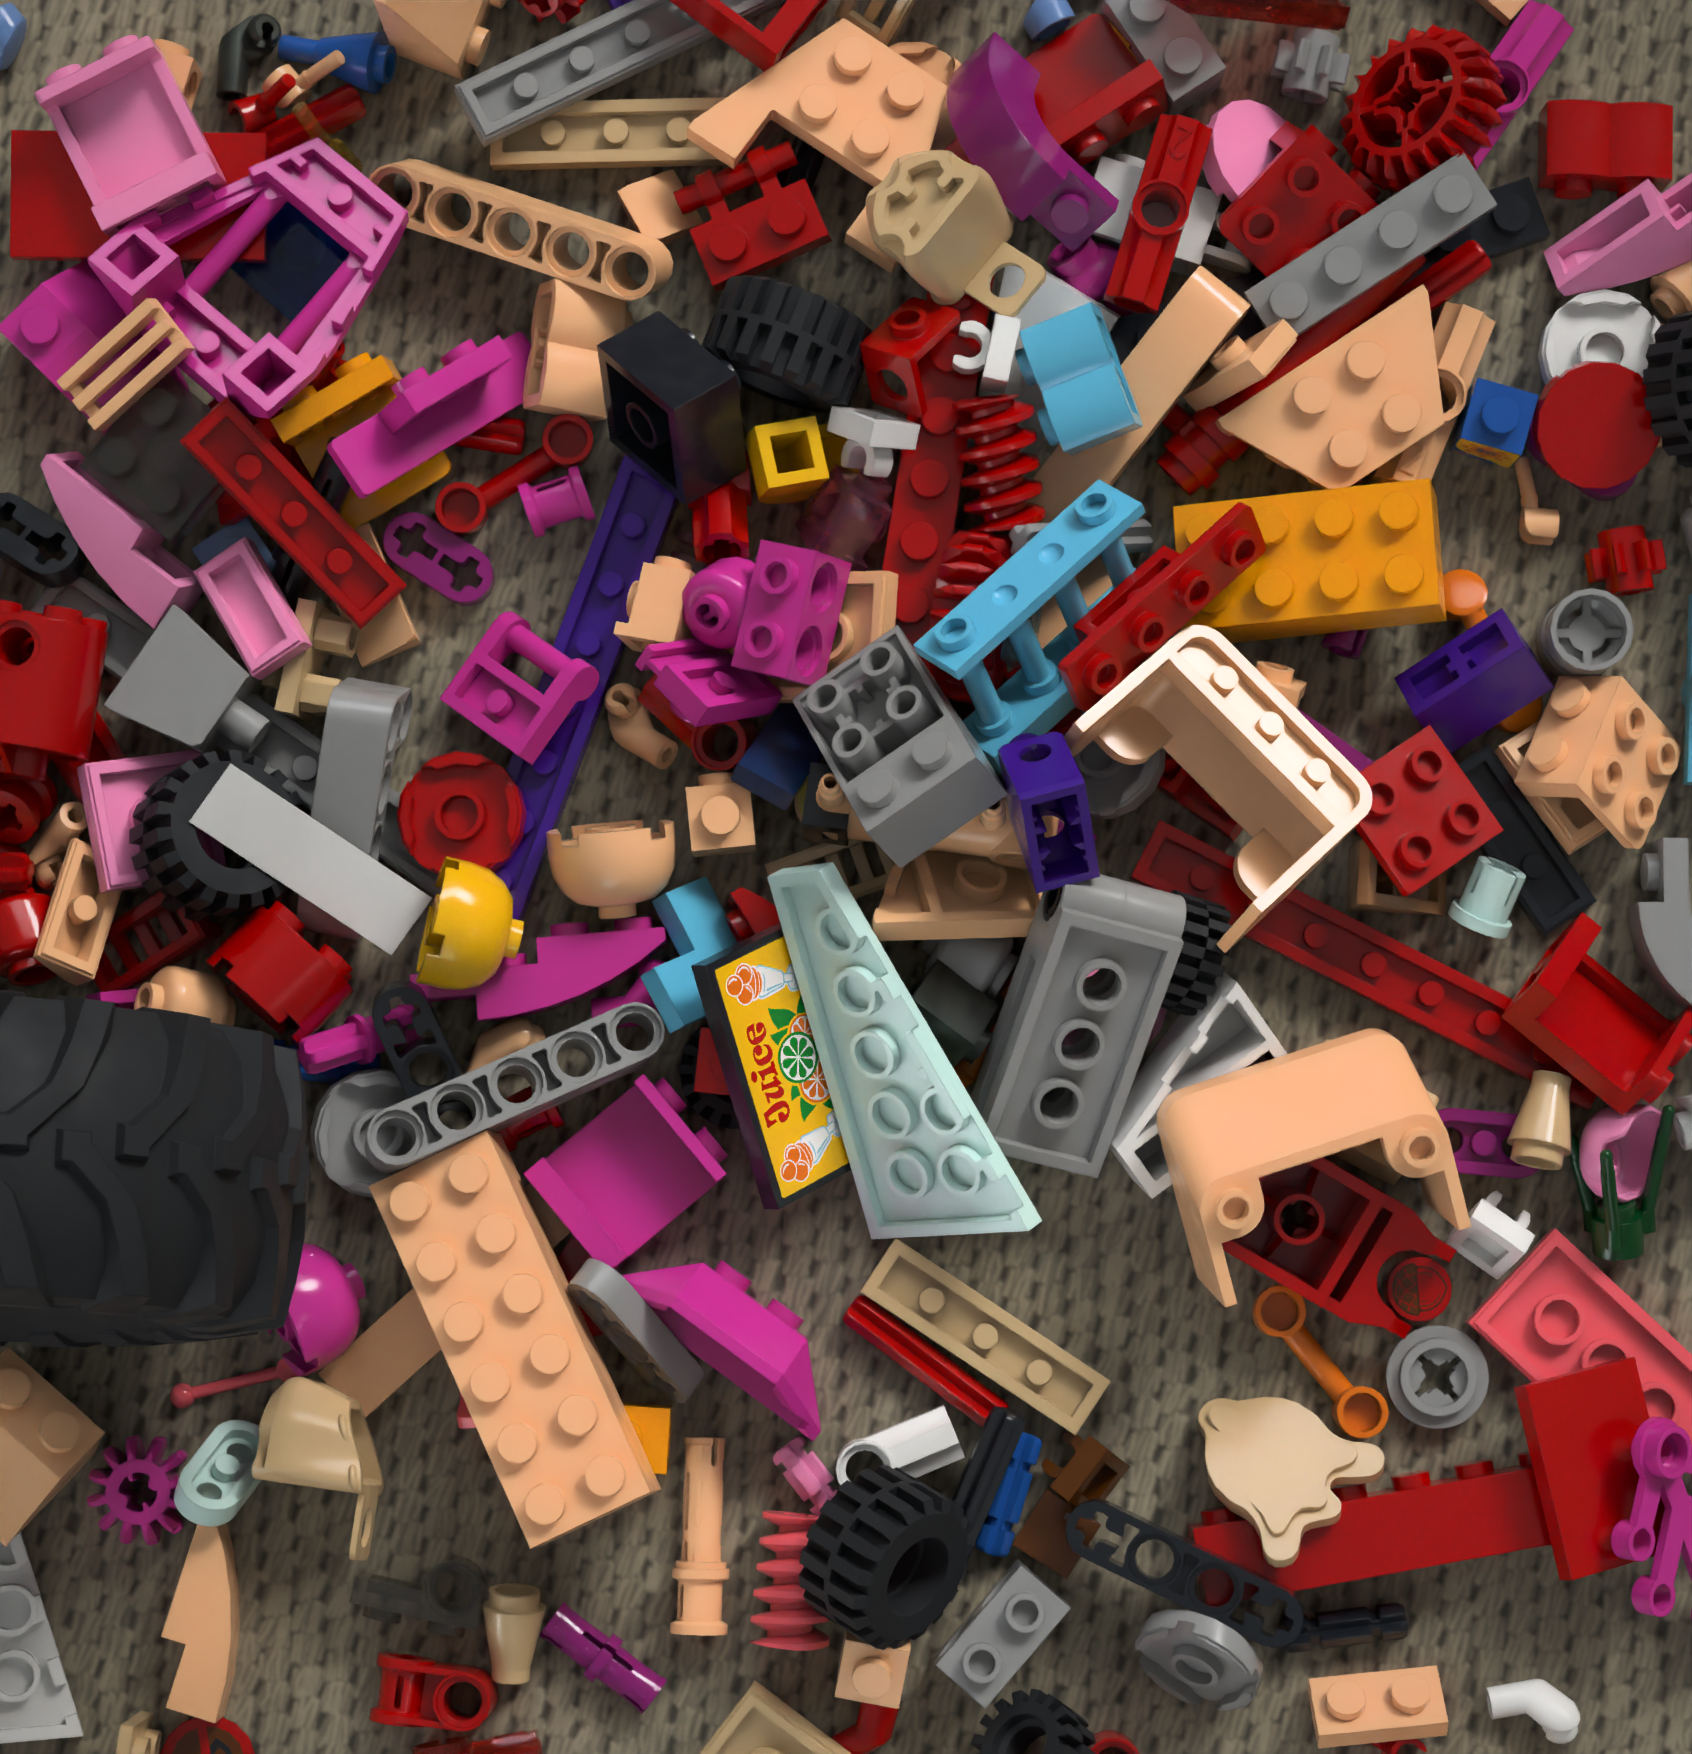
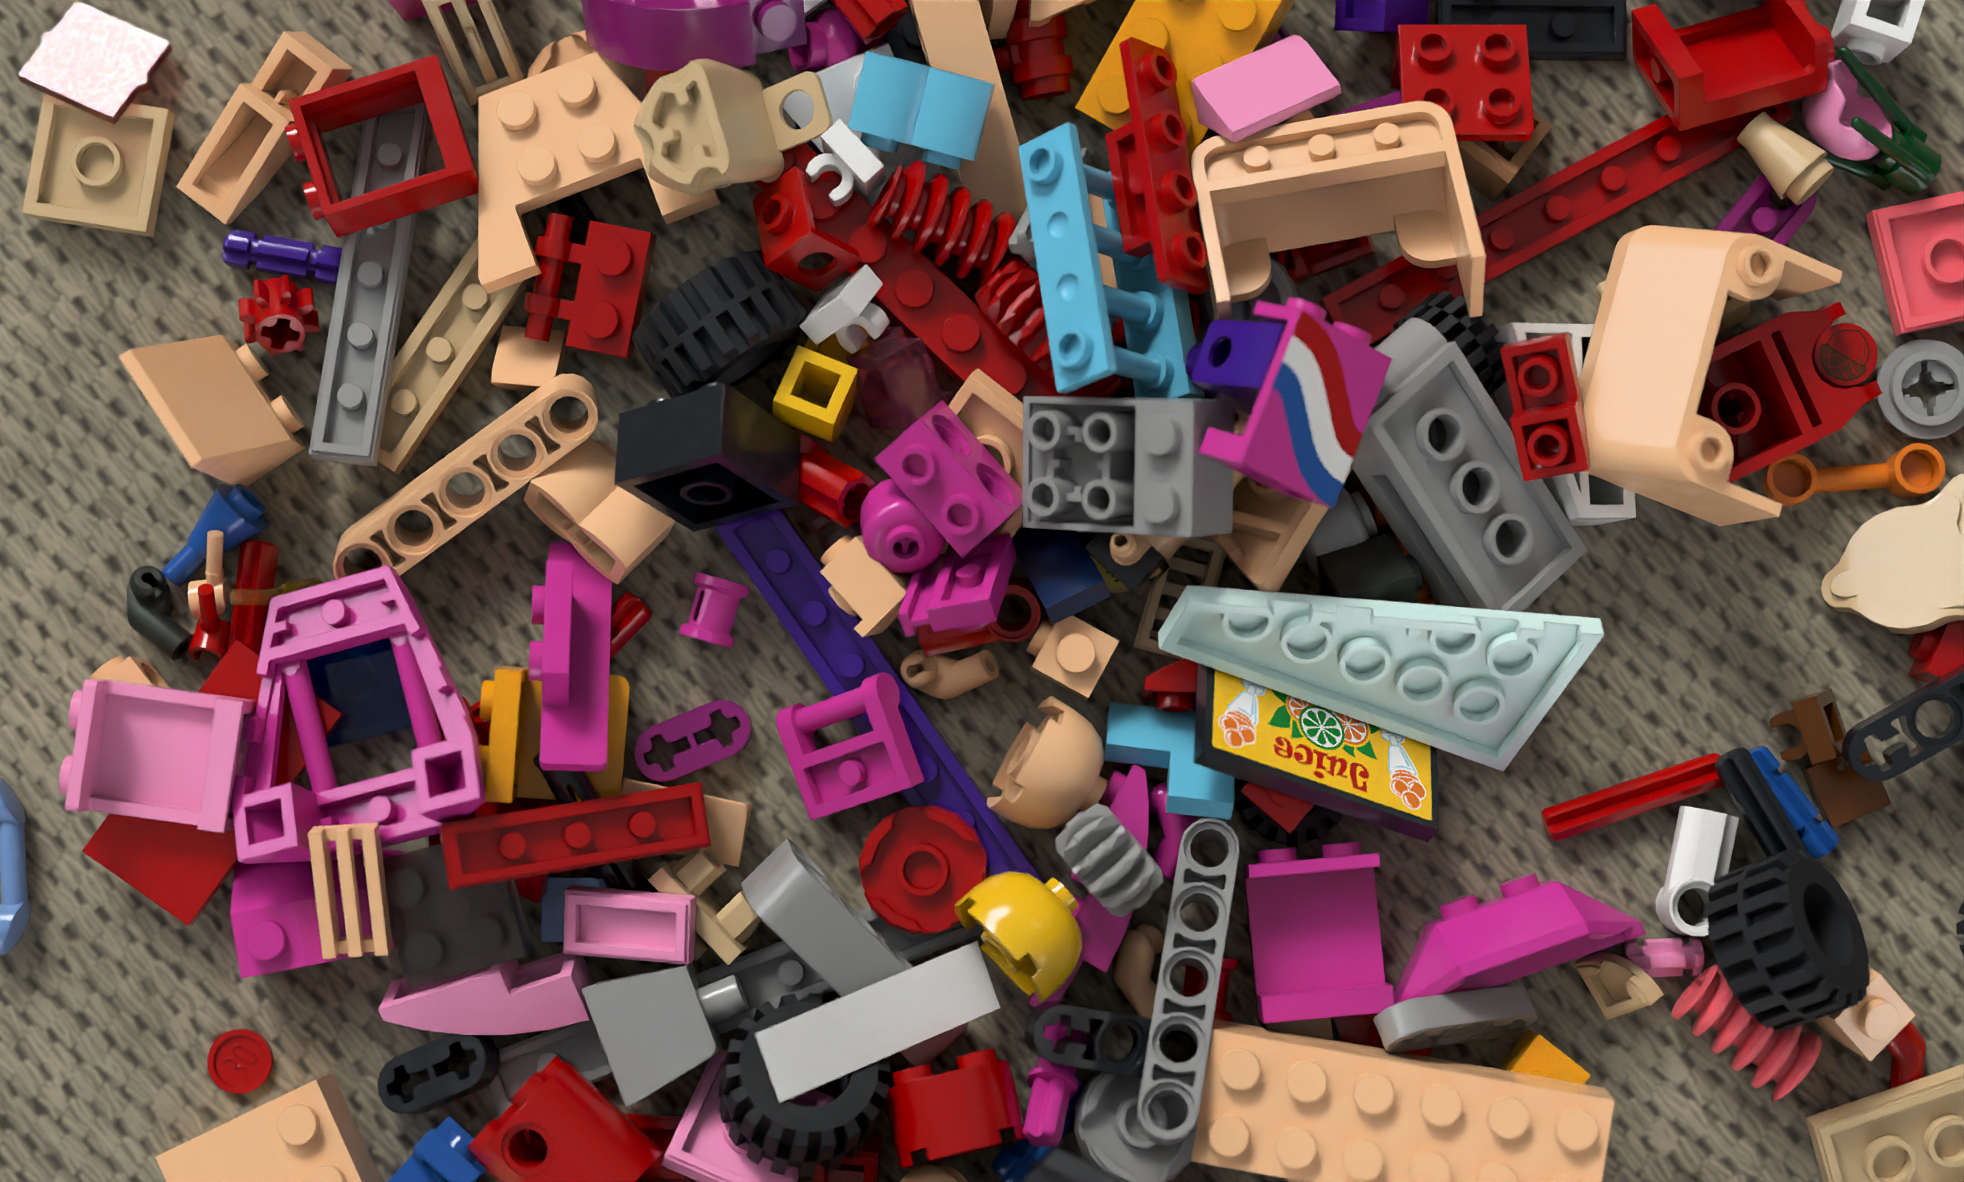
camera: 50 degrees left, 0 degrees up
red bar [435,414,594,536] -> none
light nougat pin [670,1437,730,1636] -> none
tan plate [860,1238,1111,1435] -> none
light grey brick [934,1559,1071,1708] -> none
white tile [1445,1190,1535,1280] -> none
light aqua bush [1448,856,1526,939] -> none
none -> light grey gear [1055,803,1163,917]
none -> bright pink slope [1192,35,1341,142]
none -> panel [1198,297,1392,509]
none -> red slope [1500,332,1591,482]
none -> tan tile [1574,952,1664,1020]

